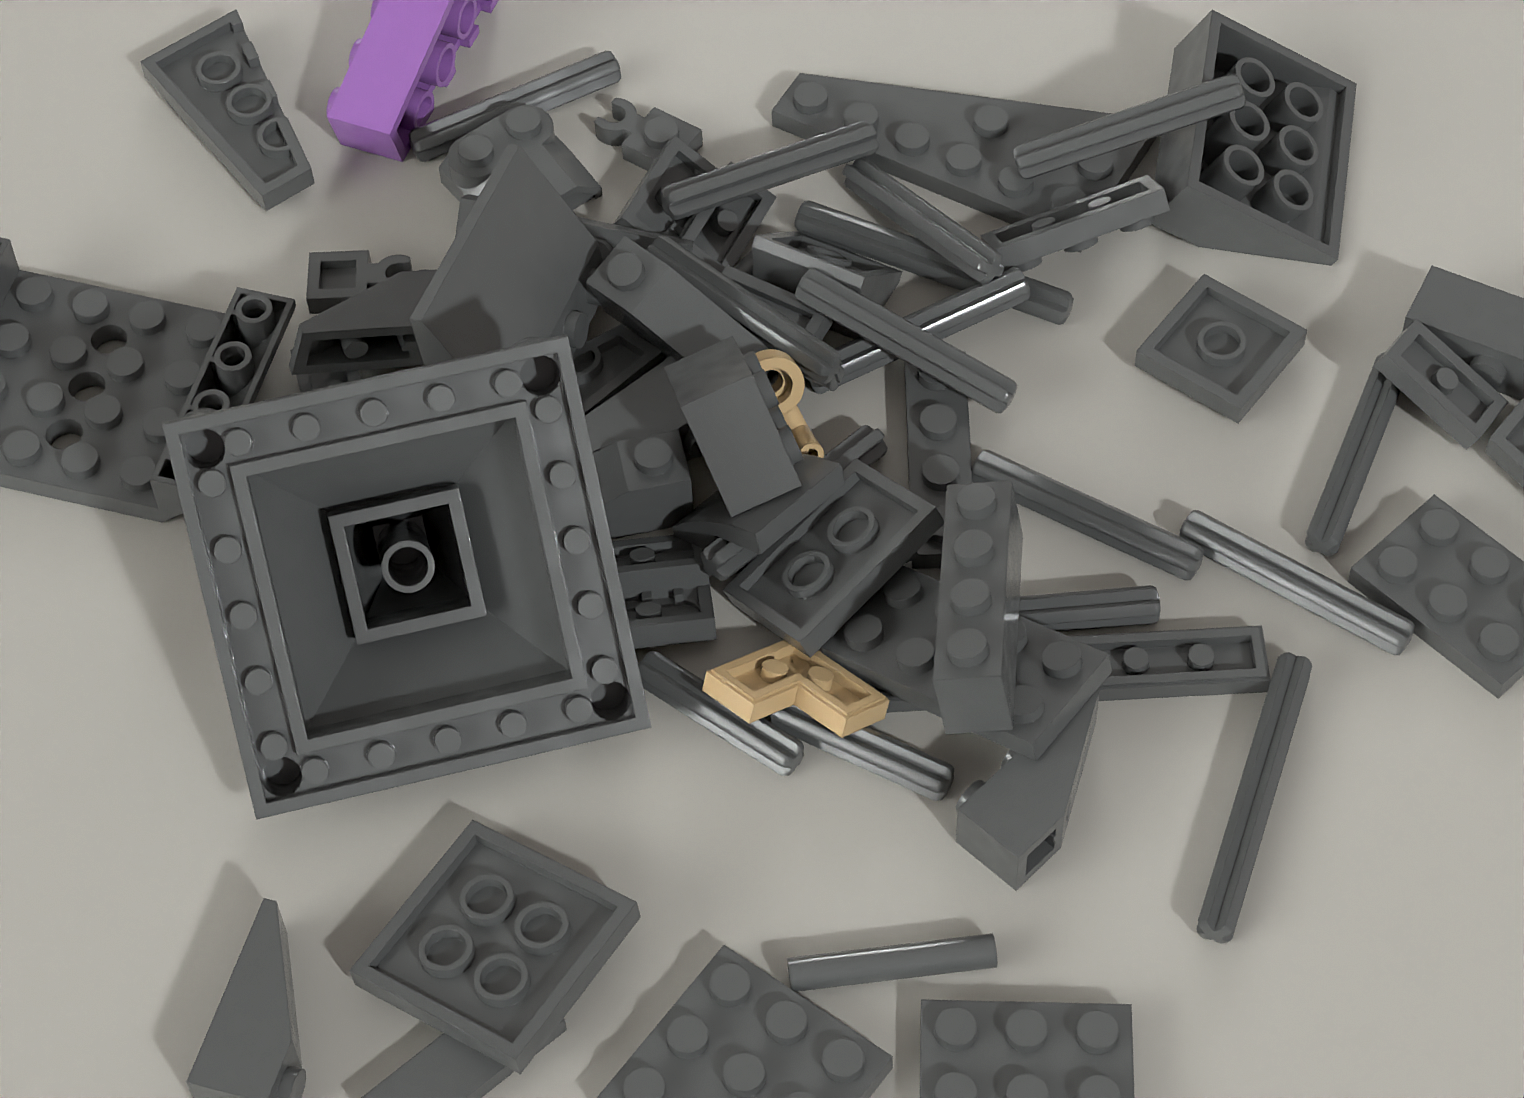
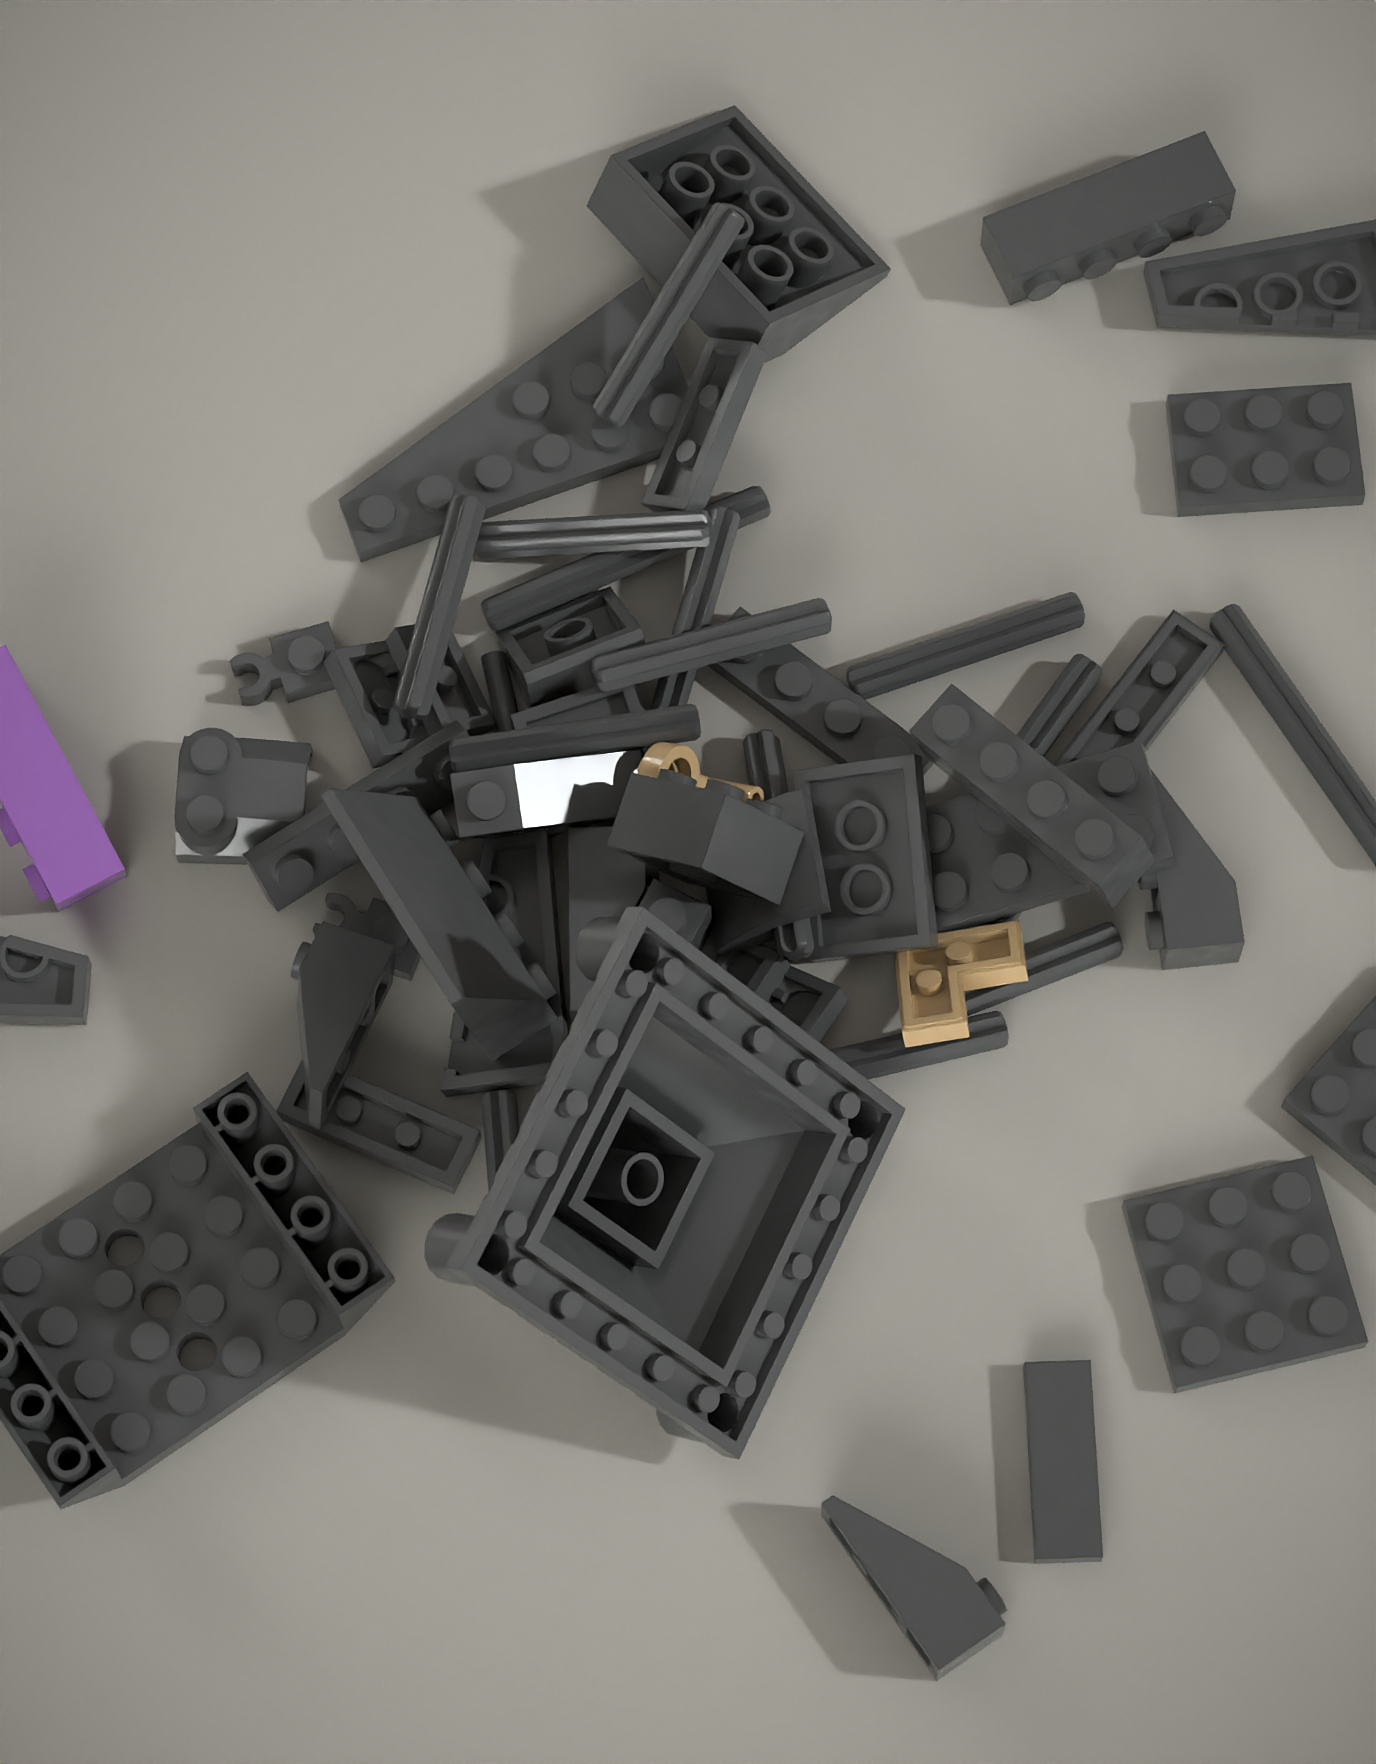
camera: 50 degrees left, 15 degrees up
dark grey plate [306,250,413,314] -> none
dark grey plate [349,820,641,1074] -> none
dark grey axle [408,50,621,162] -> none
dark grey piece [787,933,998,992] -> none
dark grey plate [1135,274,1307,424] -> none
axle [1179,510,1415,655] -> none
dark grey axle [1305,352,1401,556] -> none
dark grey plate [1374,318,1509,450] -> none

